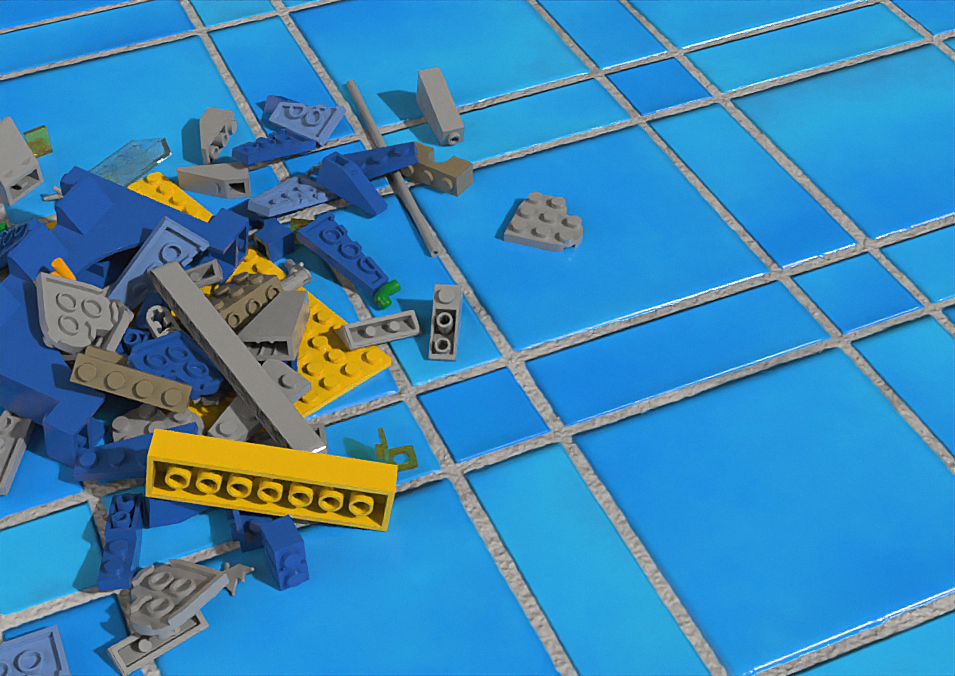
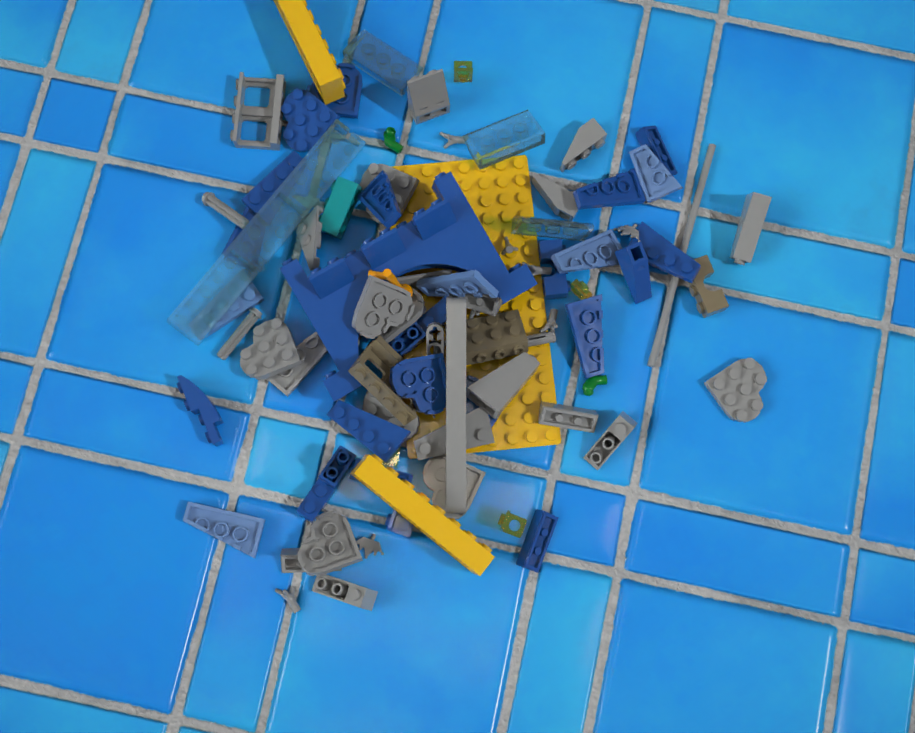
camera: 30 degrees right, 35 degrees up
blue piece [260,514,309,591] -> none
none -> light grey slope [312,574,378,611]
none -> clear light blue slope [511,215,594,241]
none -> blue slope [516,509,559,573]

